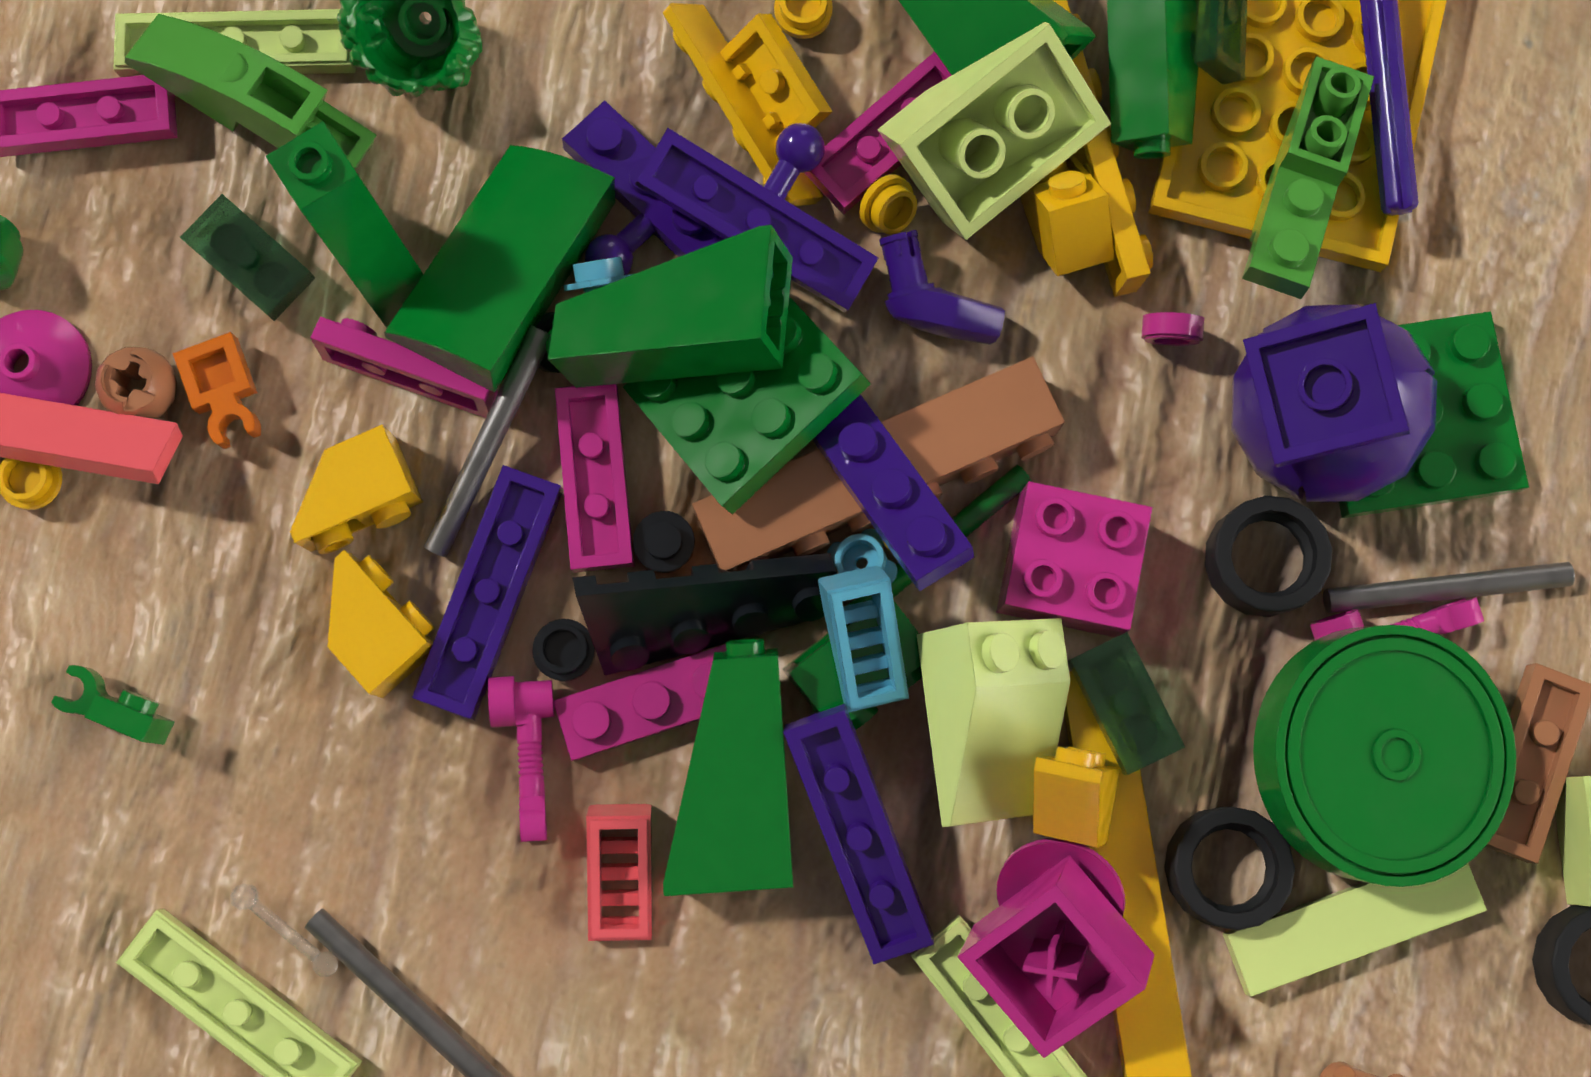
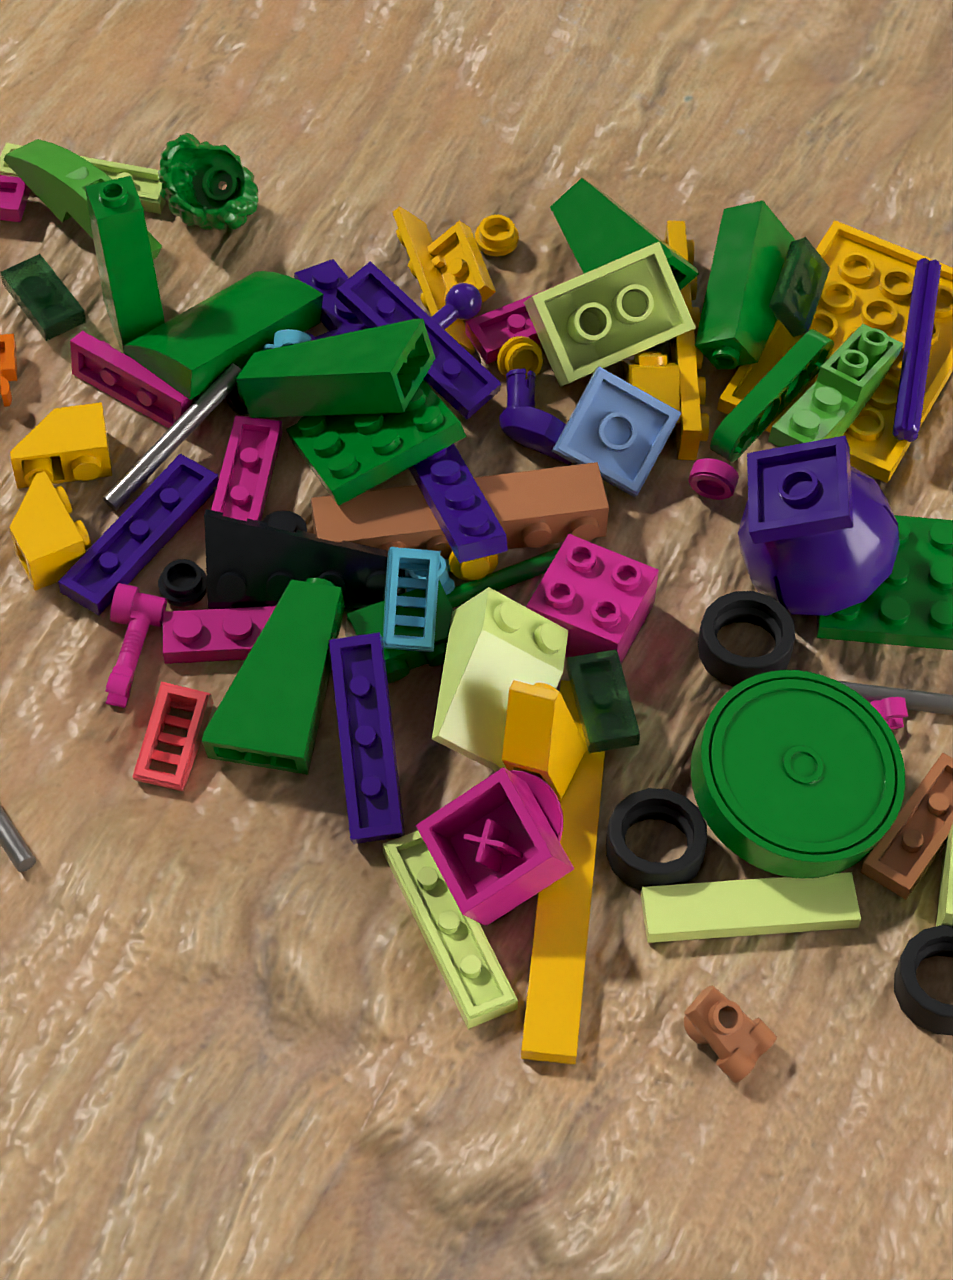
camera: 15 degrees right, 25 degrees down
none -> light blue tile [552,366,681,497]
none -> green beam [710,329,834,462]

